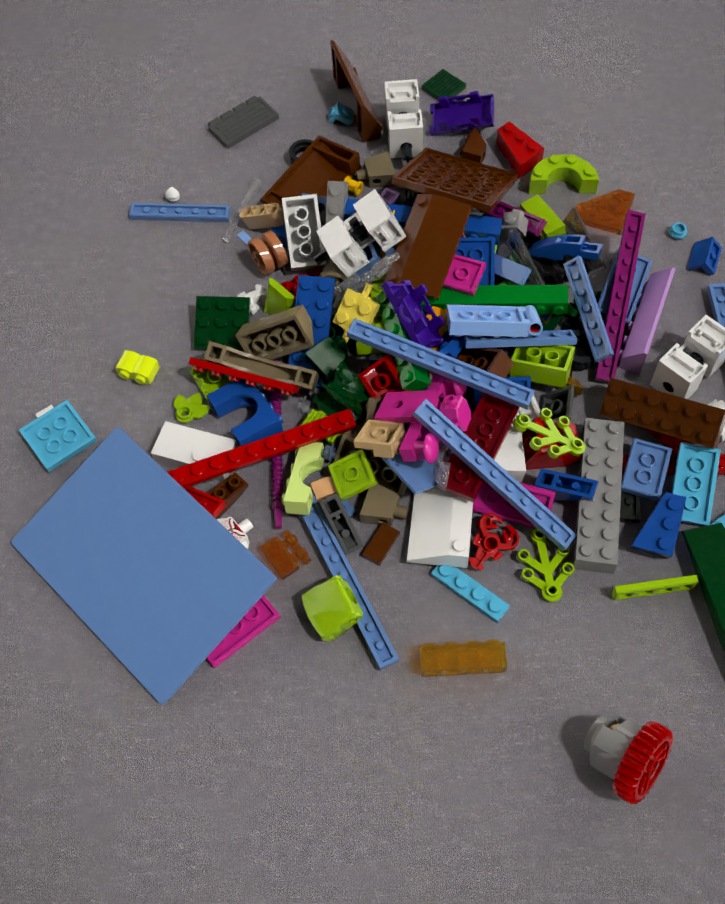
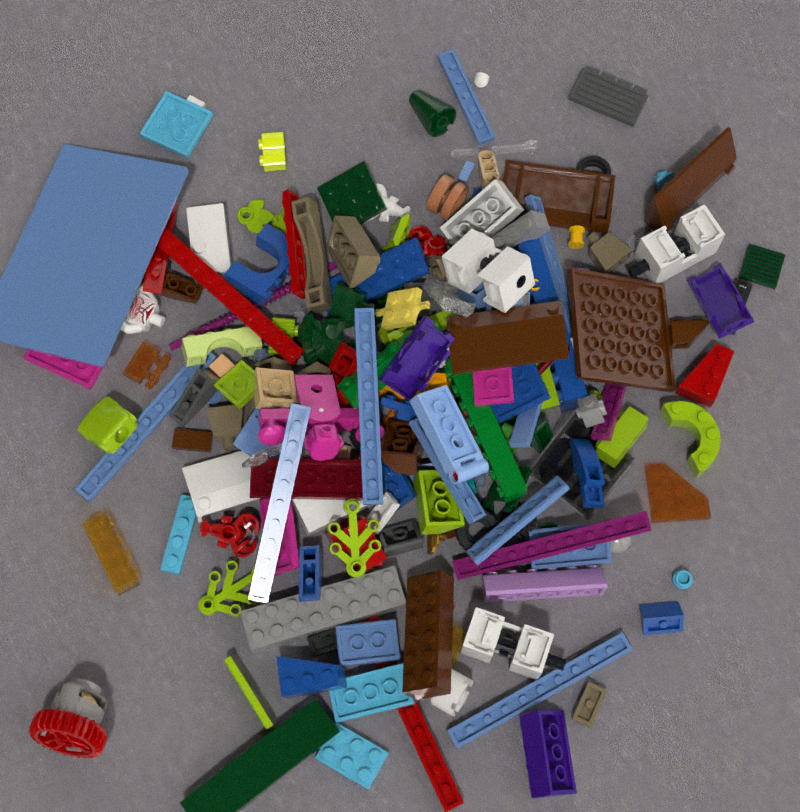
camera: 60 degrees right, 10 degrees up
none -> dark green cone [409,90,456,137]

